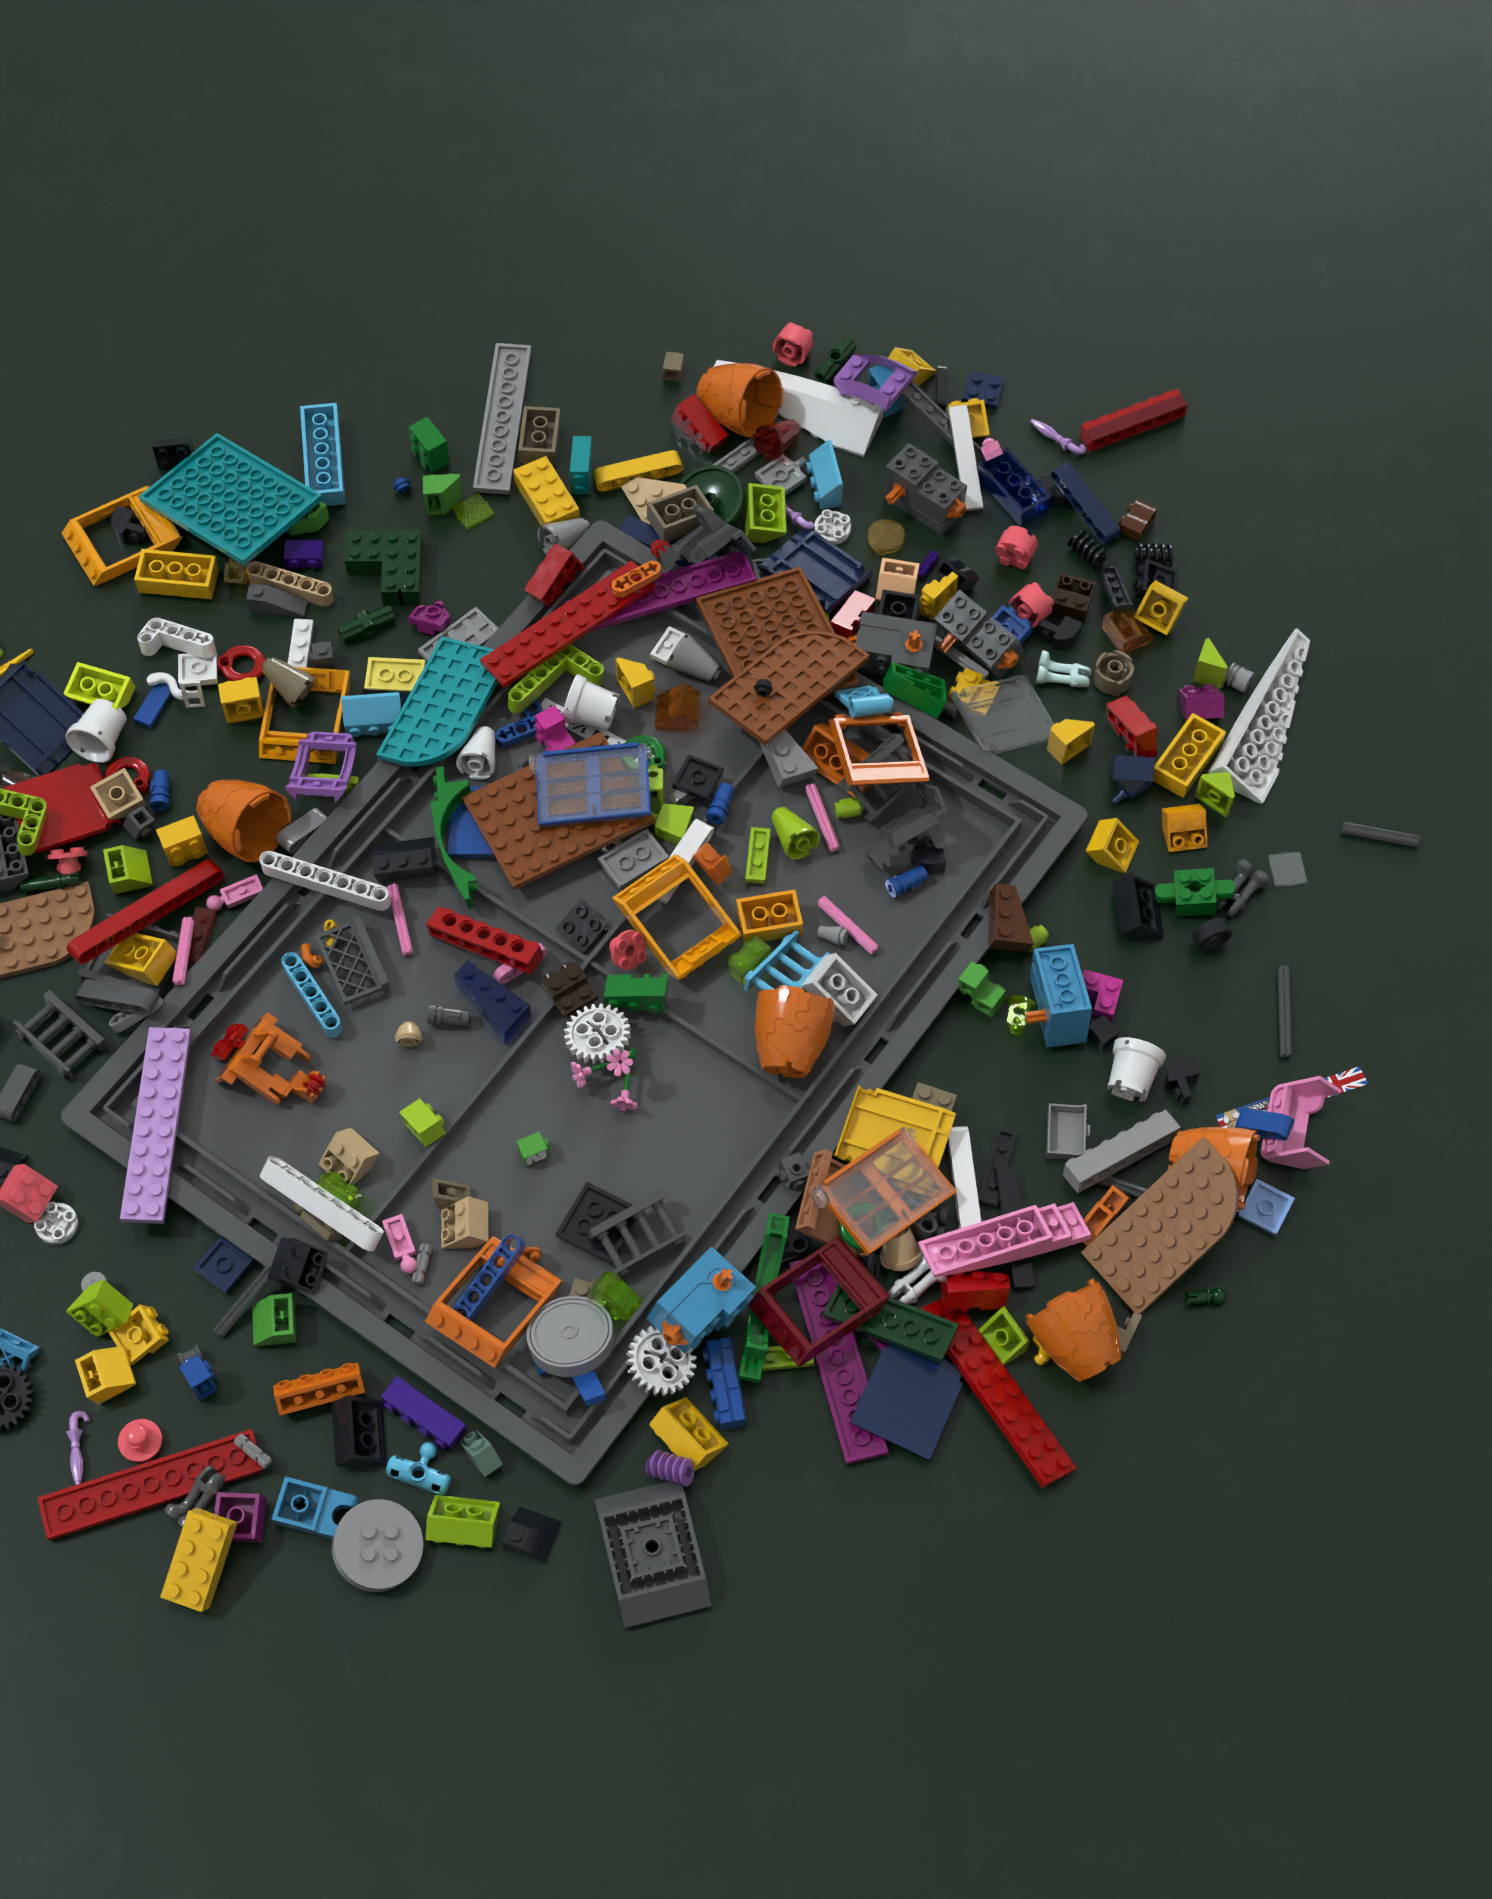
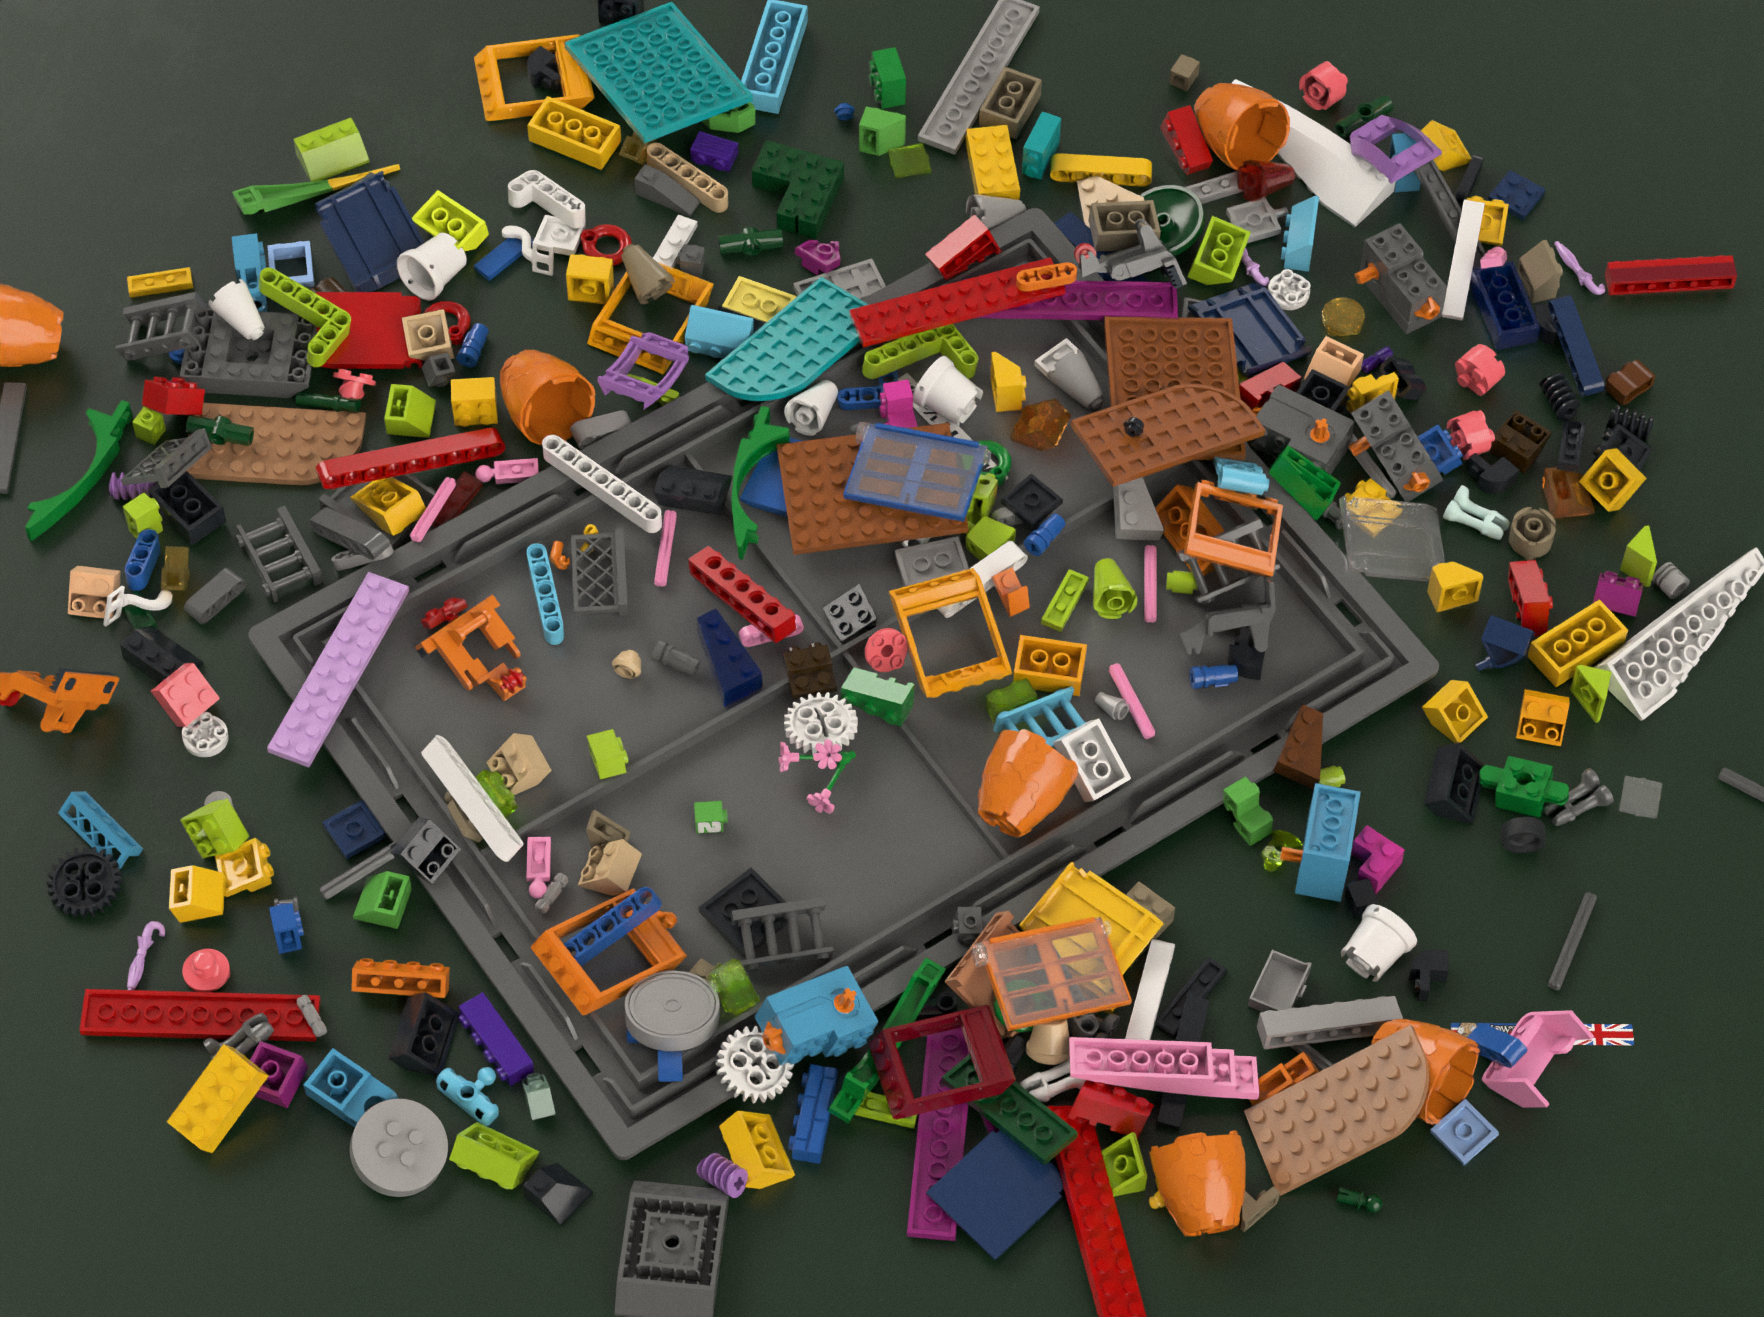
camera: 20 degrees right, 5 degrees down
none -> dark tan slope [1517,240,1563,303]

